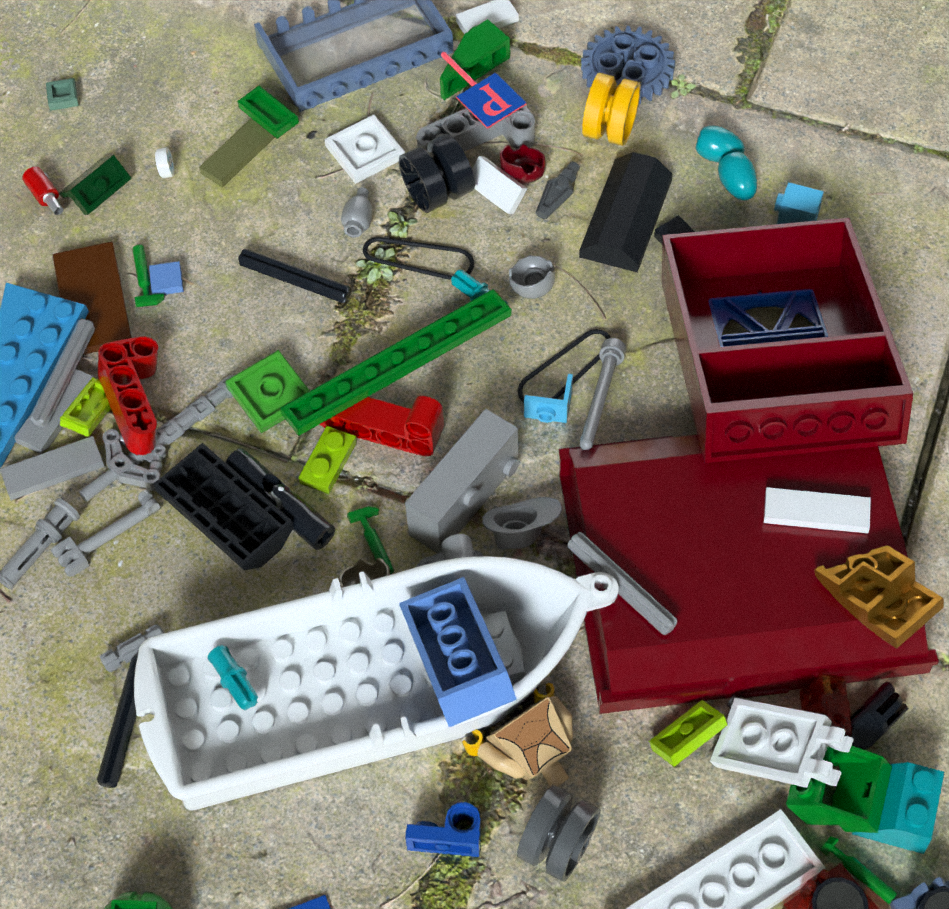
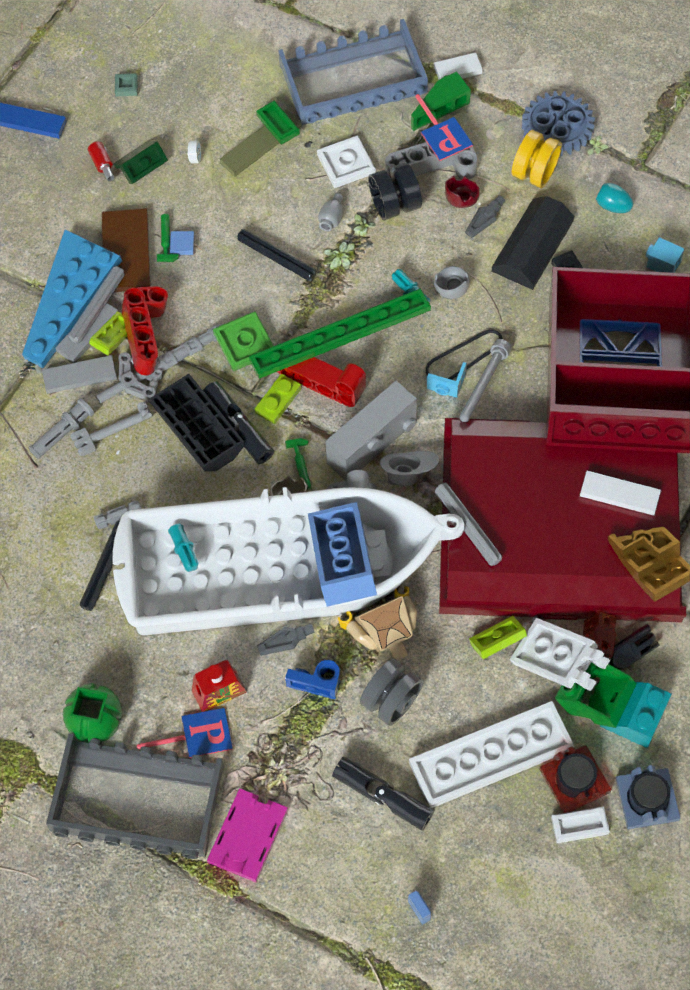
camera: 10 degrees right, 5 degrees up
black piece [363,237,474,280] -> none
white tile [472,156,528,214] -> none
teal animal [718,152,757,201] -> none
green piece [820,836,898,904] -> none
none -> red torso [192,660,247,712]
none -> dark grey piece [257,623,315,656]

